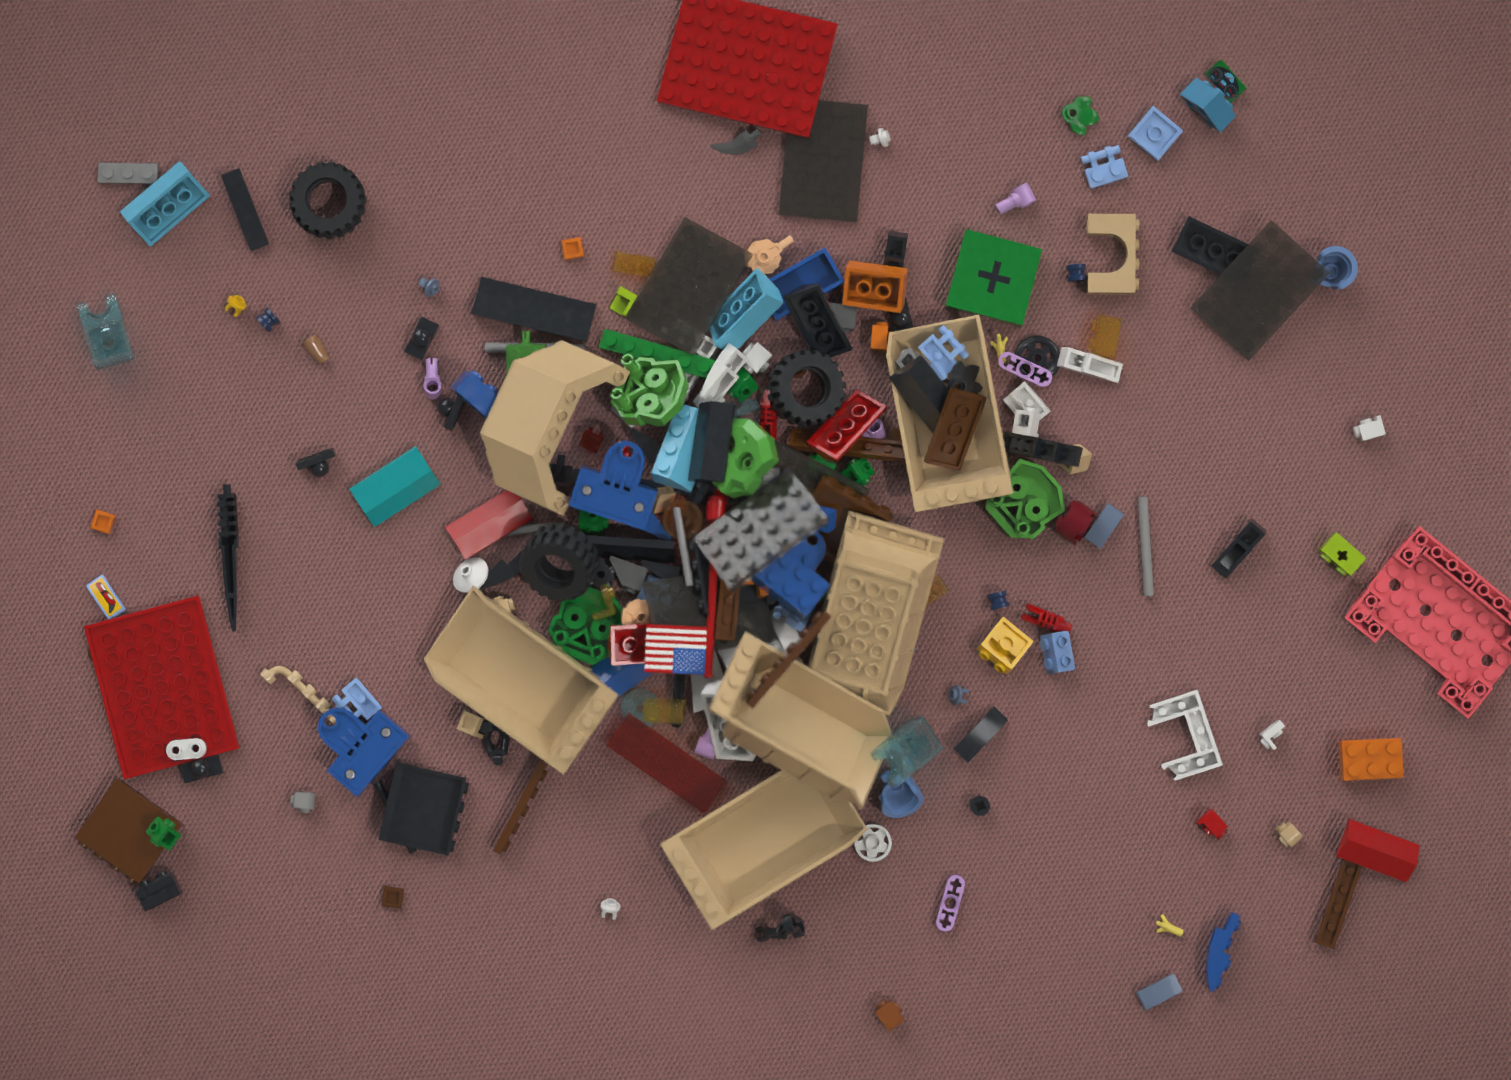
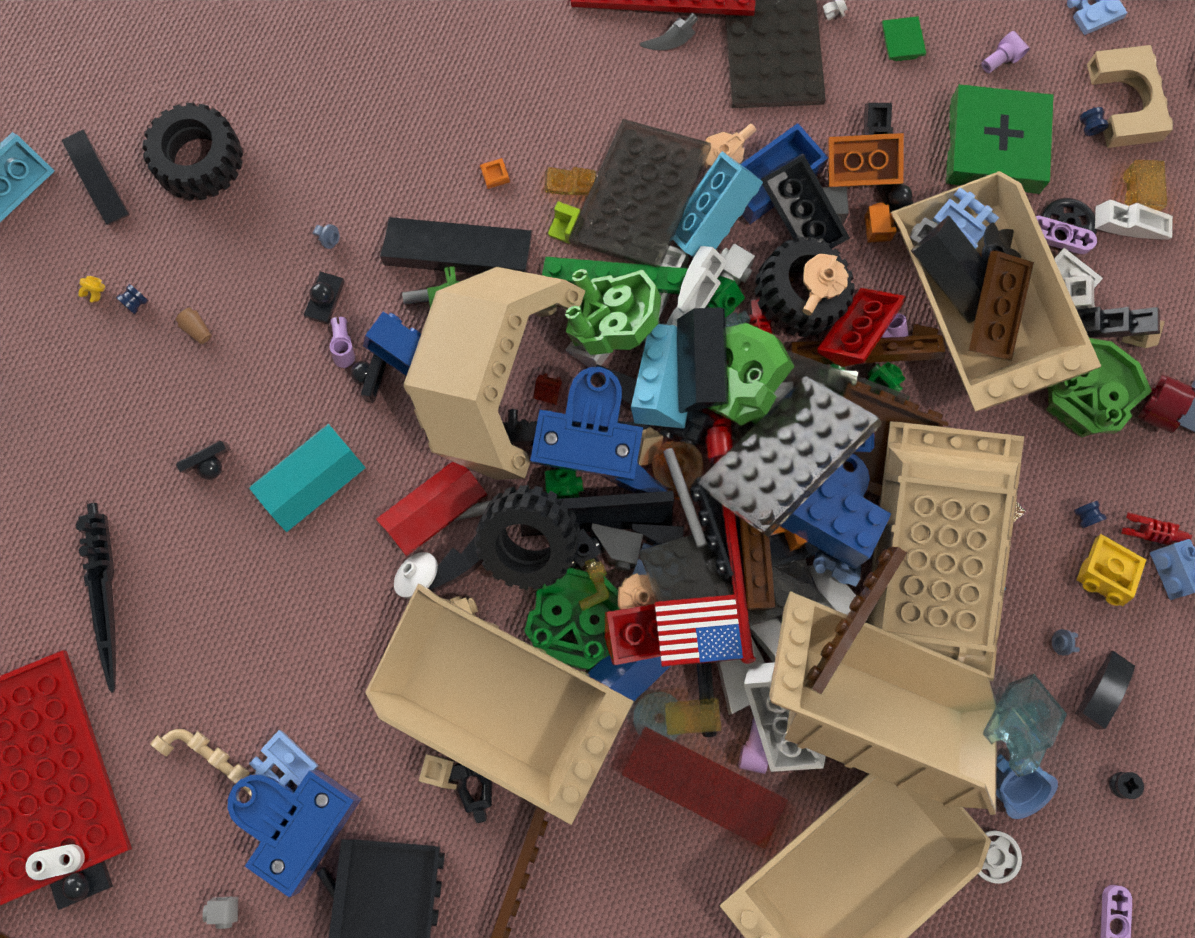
camera: 10 degrees left, 10 degrees down
none -> light nougat piece [802,254,849,316]
none -> green piece [881,16,926,61]

